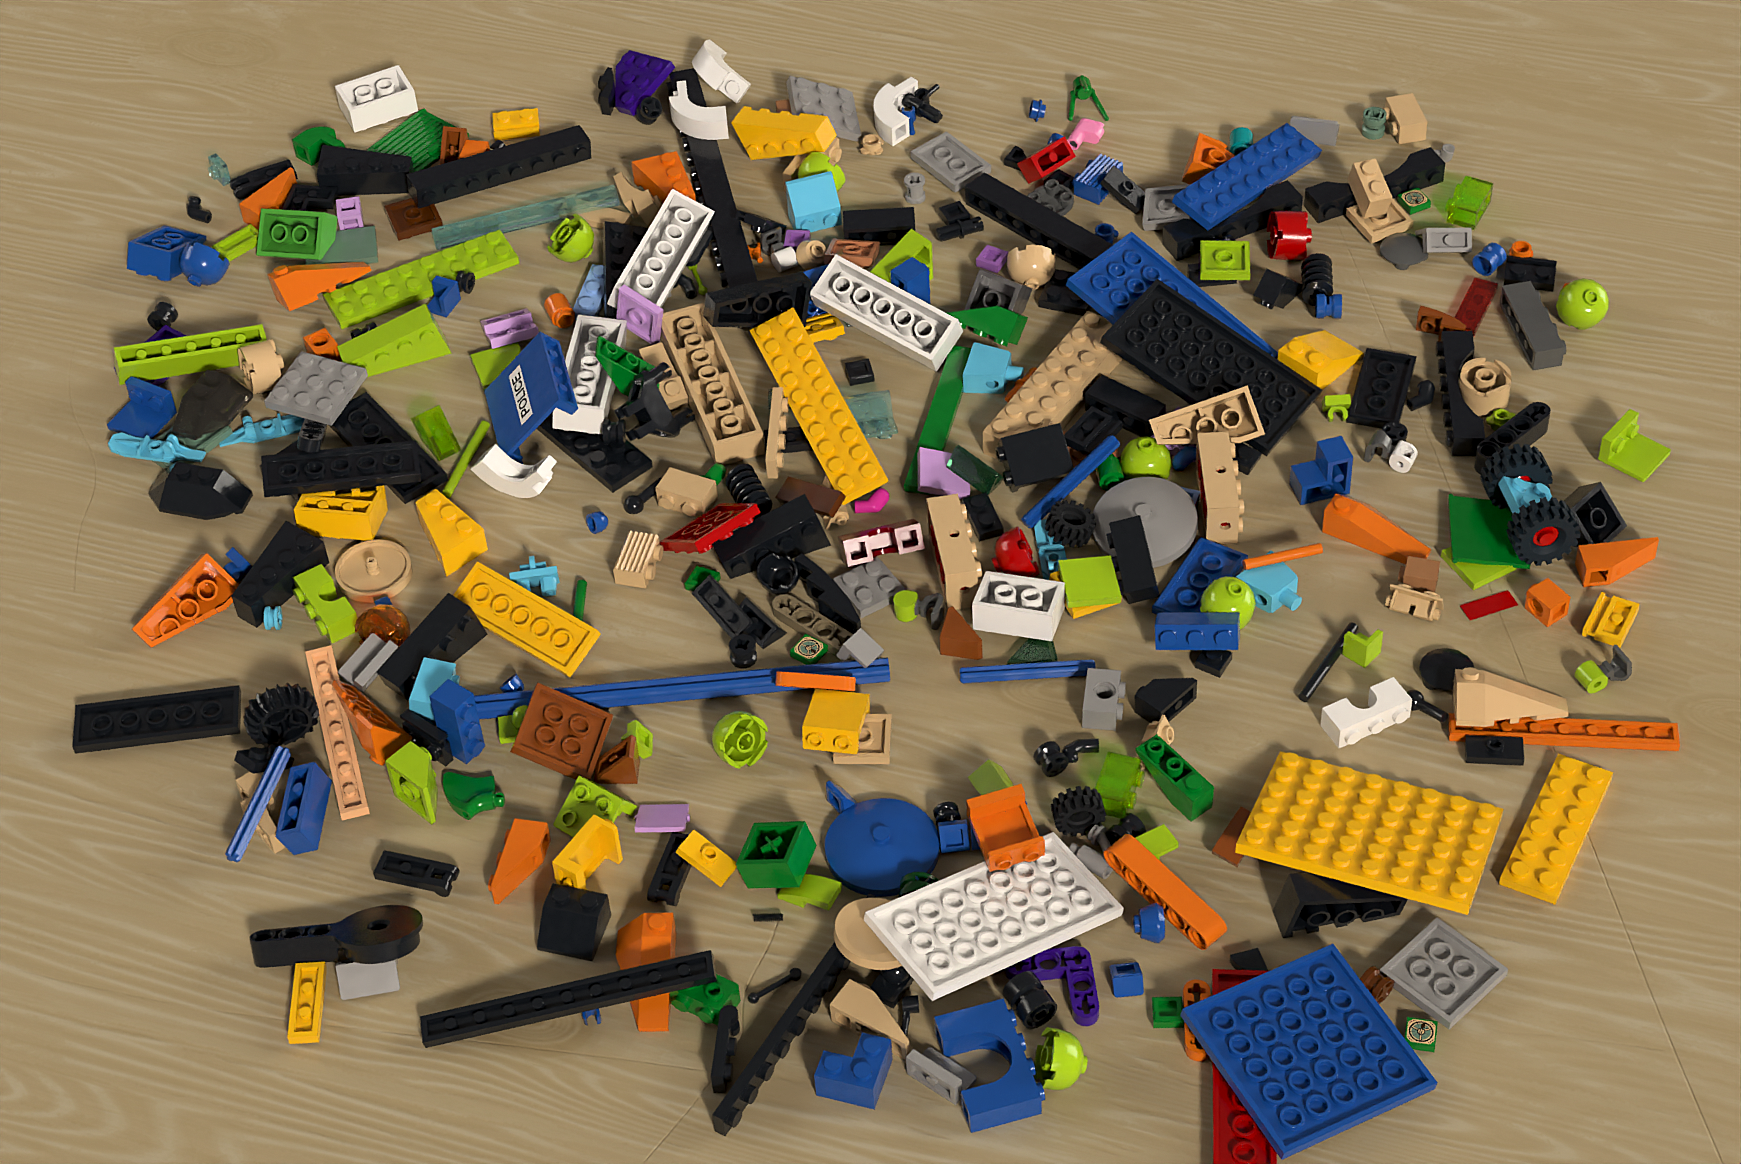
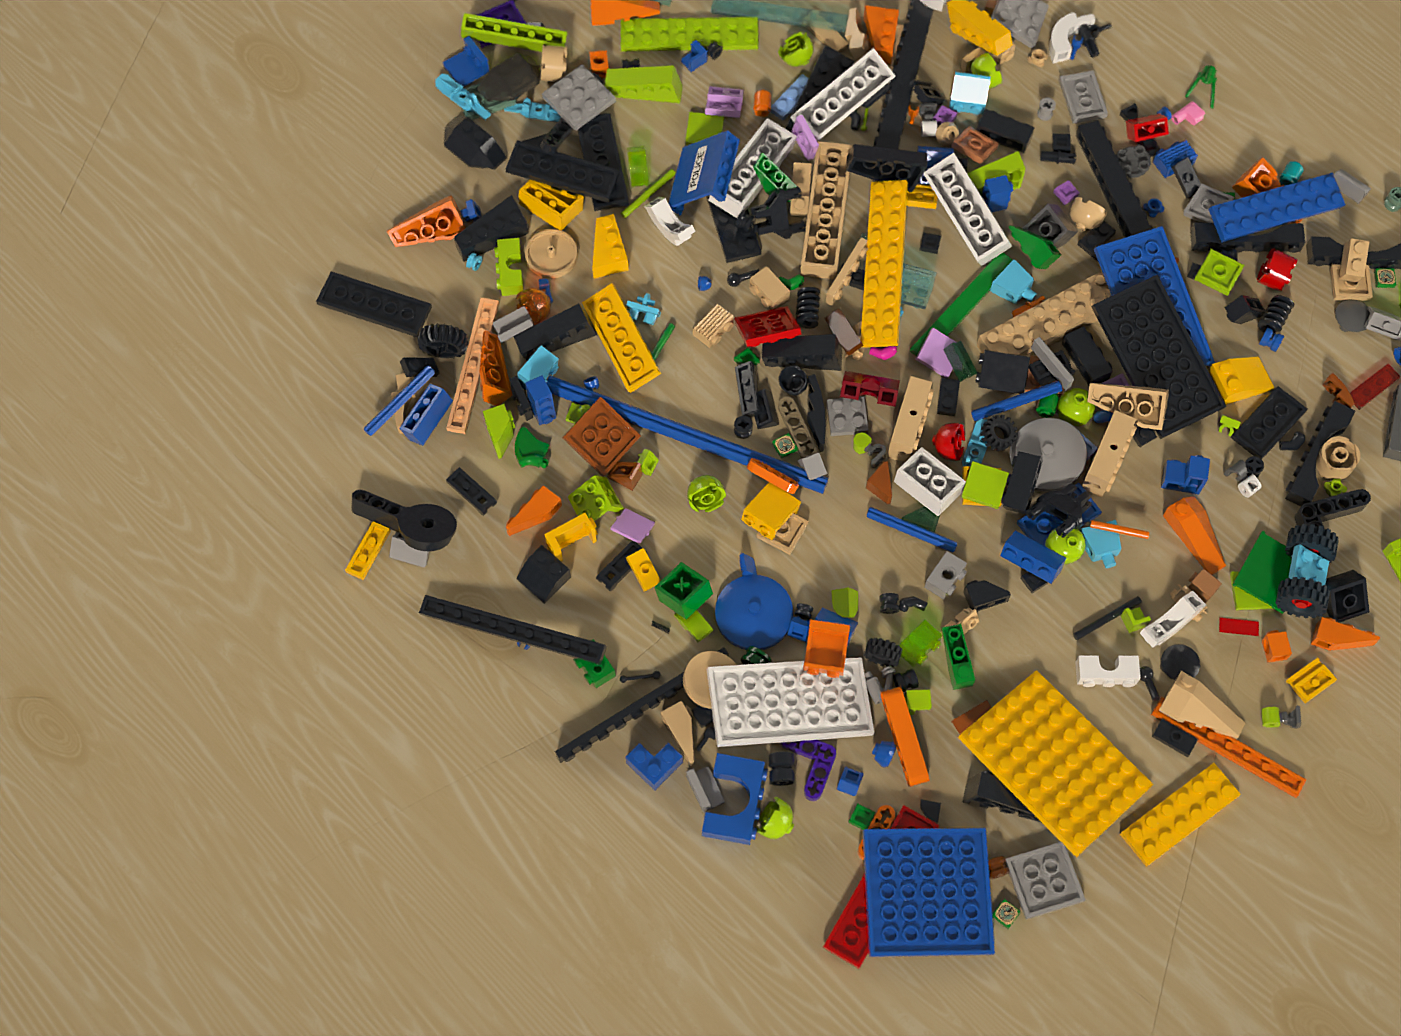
camera: 25 degrees right, 20 degrees up
orange wedge [616,912,677,1032] -> none
black plate [711,1005,740,1094] -> none
blue plate [1029,99,1046,122] -> none
none -> black connector [1026,483,1092,538]
none -> light grey tile [1031,337,1074,391]
none -> white arch [1140,591,1206,648]

